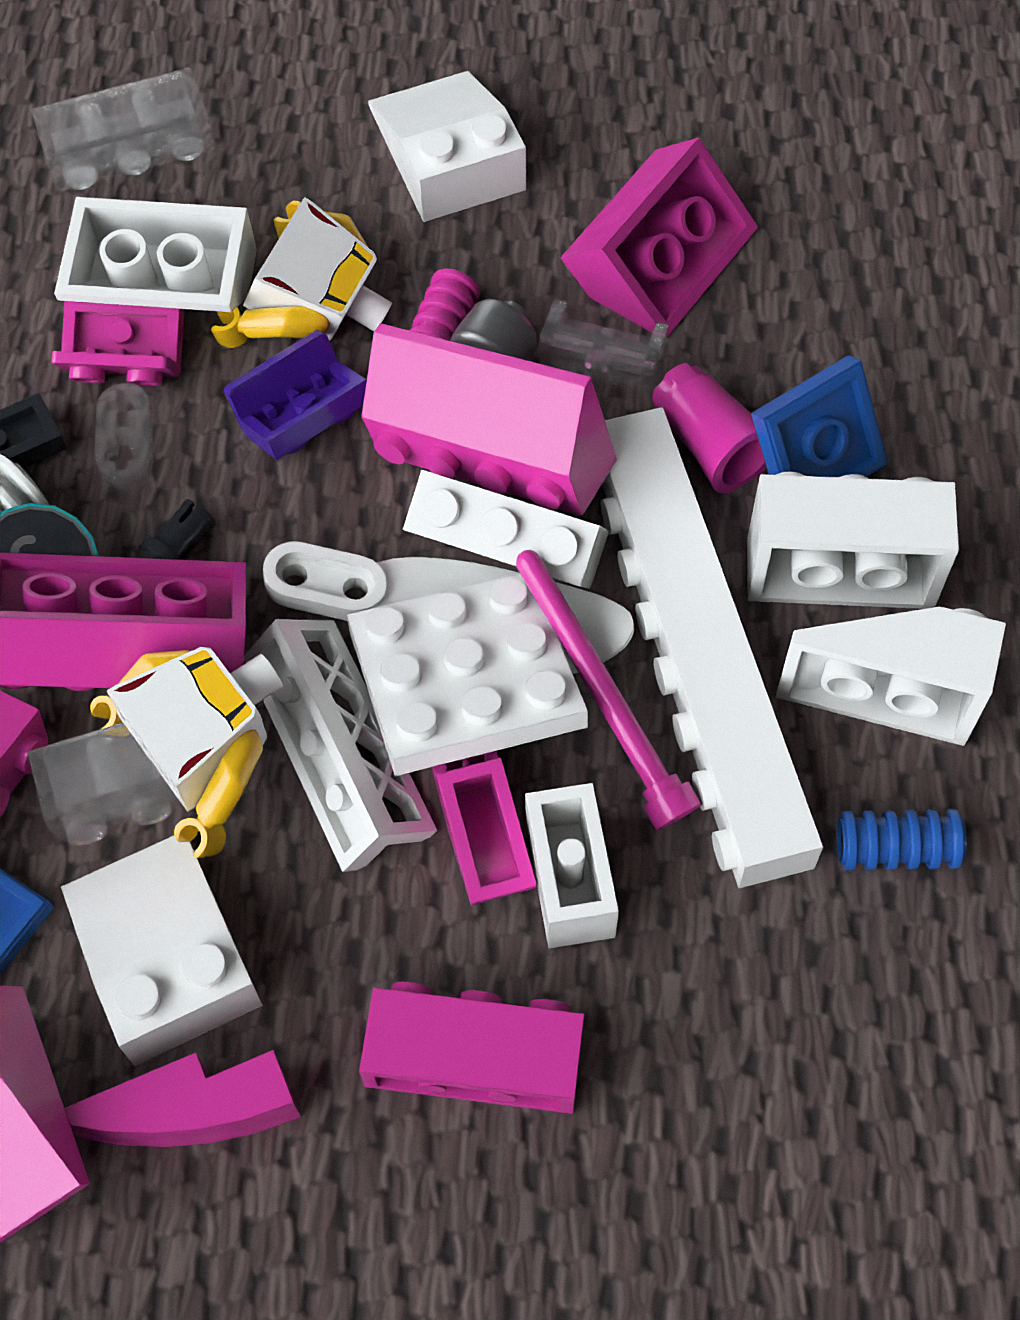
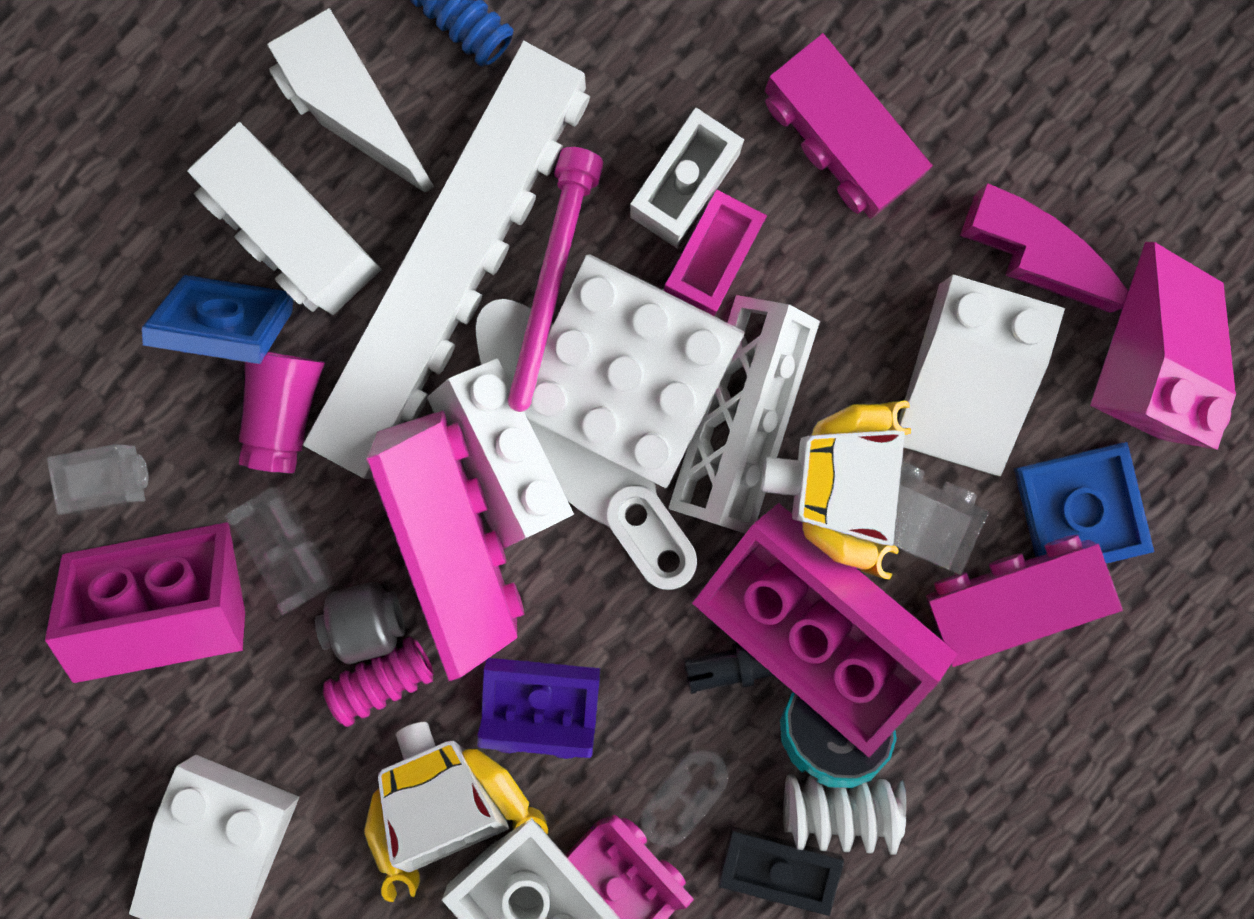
camera: 135 degrees left, 25 degrees up
none -> clear brick [47,444,149,515]

